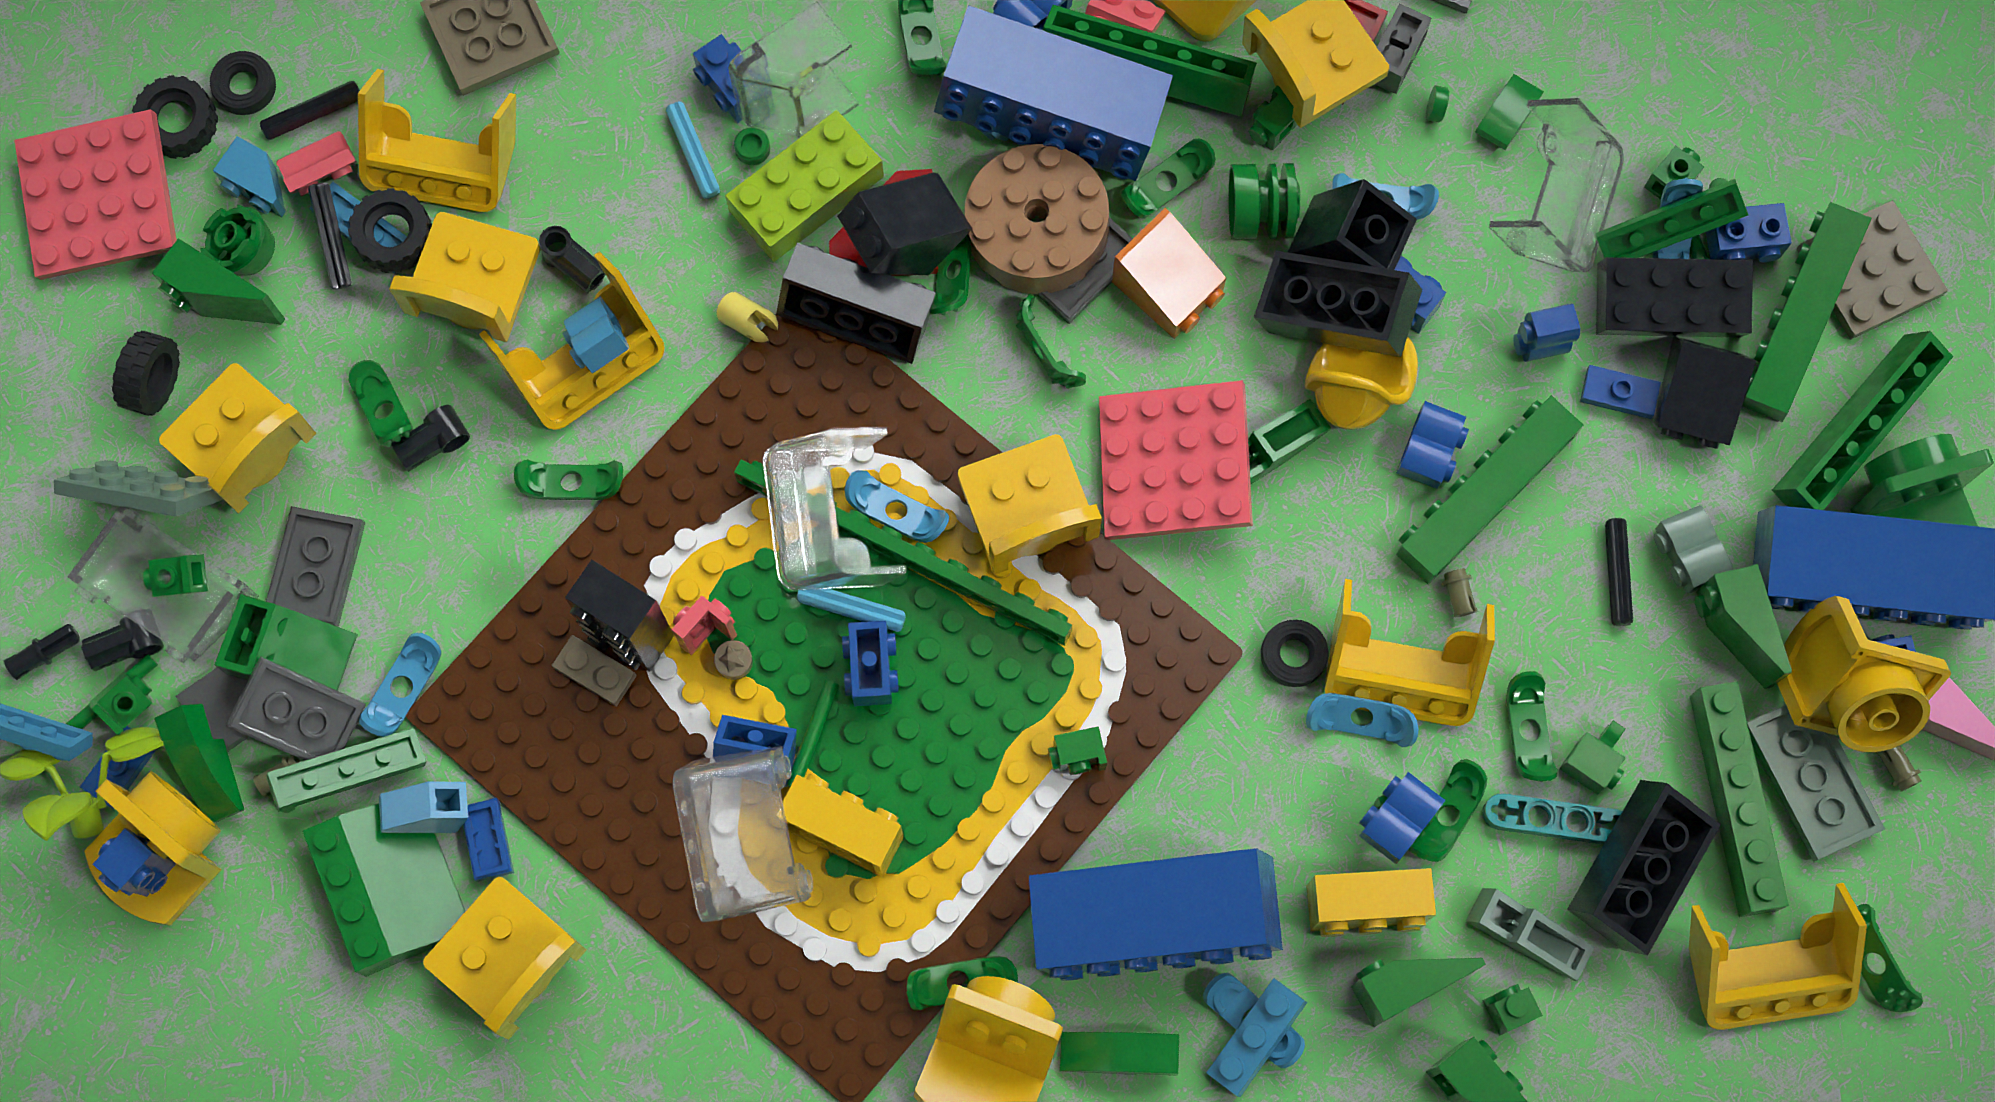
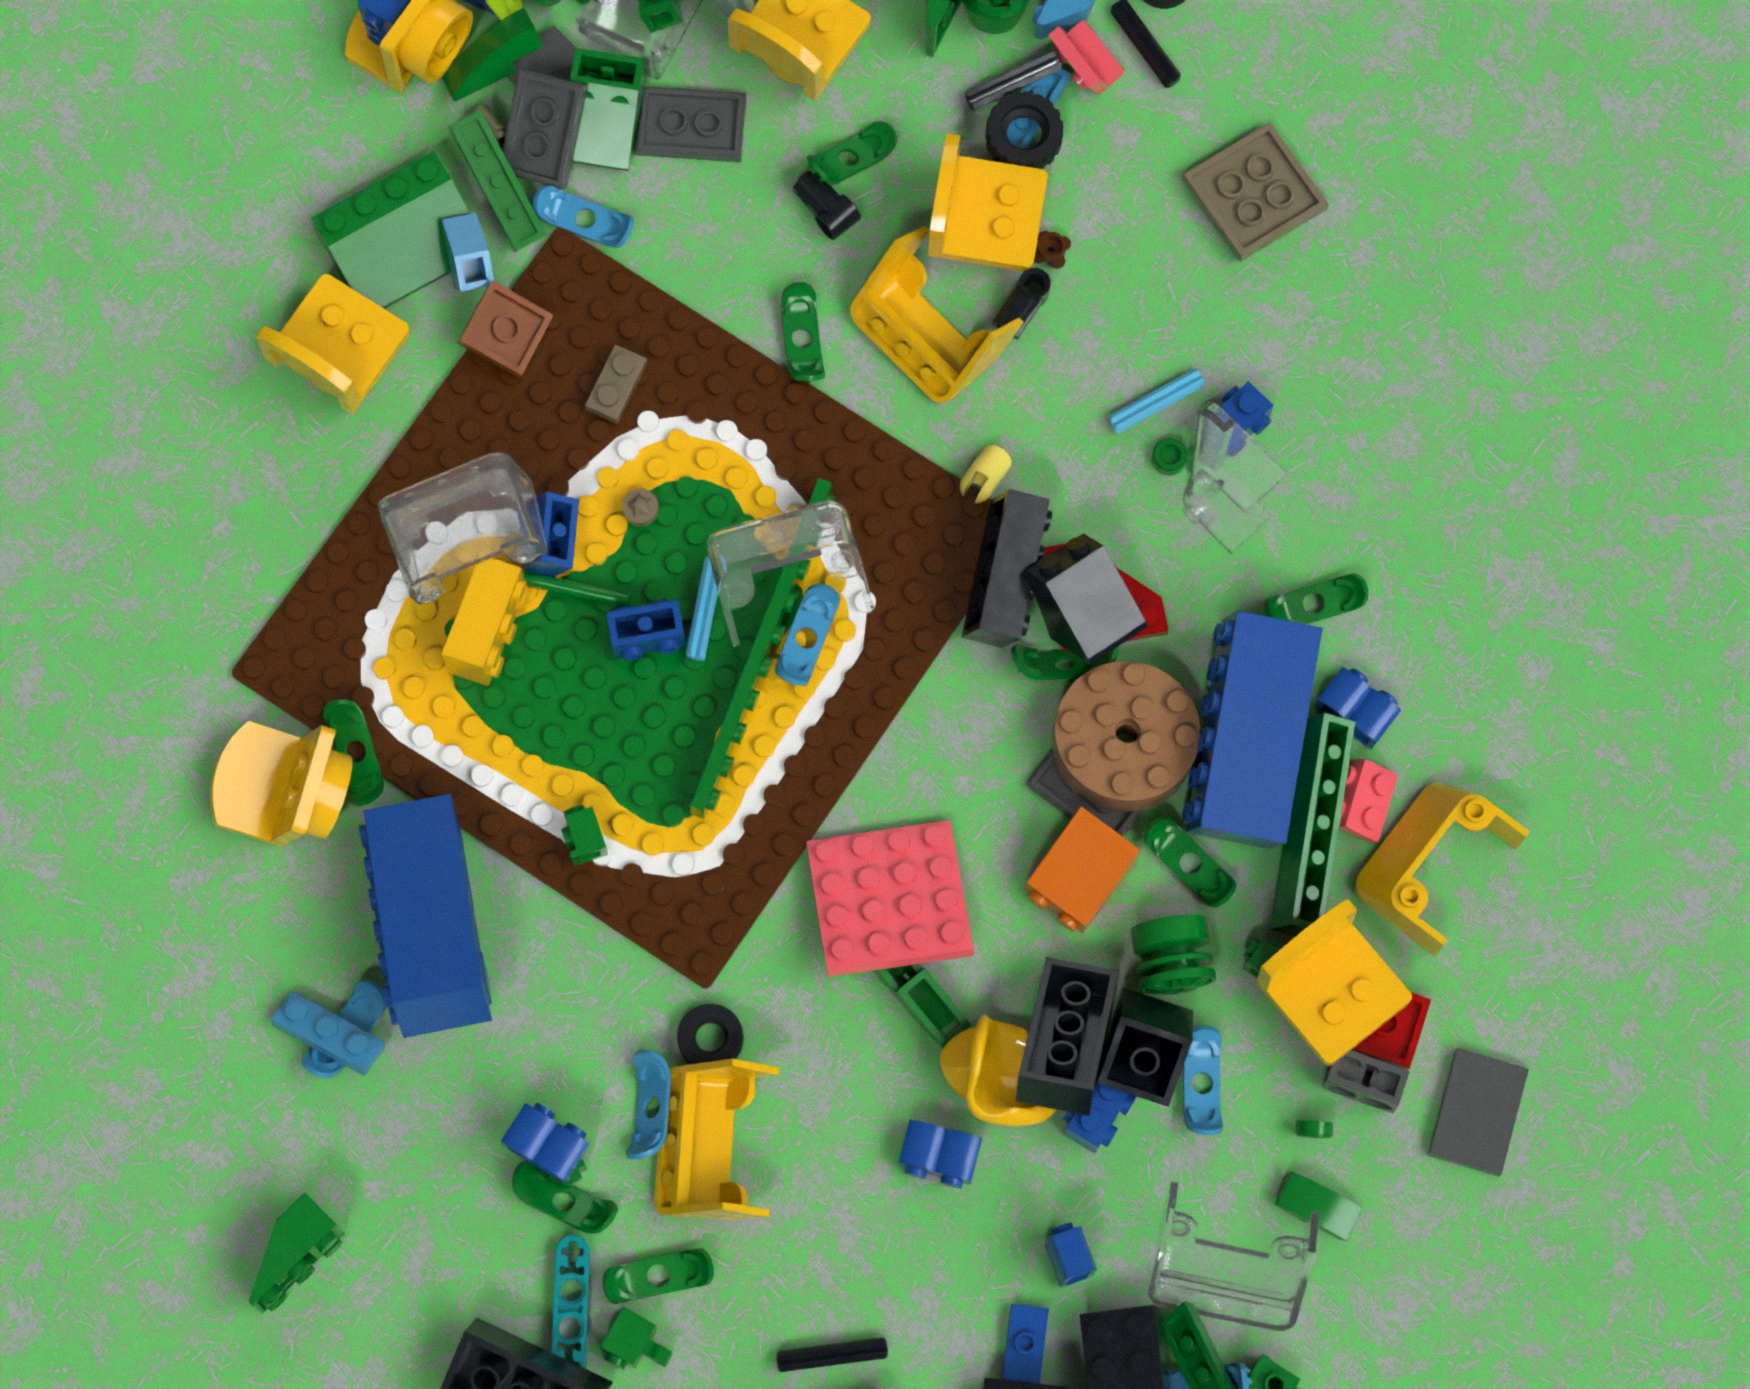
camera: 80 degrees right, 0 degrees up
yellow windscreen [358,69,516,212] -> none
blue plate [463,798,514,882] -> none
dark azure brick [562,296,629,373] -> none
black brick [565,559,674,672] -> none
coral bracket [671,595,737,655] -> none
lime brick [725,110,884,262] -> none
yellow piece [958,434,1102,575] -> none
green piece [1016,293,1086,389] -> none
green slope [1060,1032,1179,1076] -> none
yellow brick [1306,868,1436,937] -> none
green slope [1351,958,1486,1027] -> none
green brick [1396,395,1584,585] -> none
olive pin [1442,568,1478,618] -> none
sand green slope [1466,888,1595,981] -> none
green brick [1482,984,1543,1035] -> none
none -> dark orange plate [457,280,554,378]
none -> reddish brown plate [1034,231,1071,269]

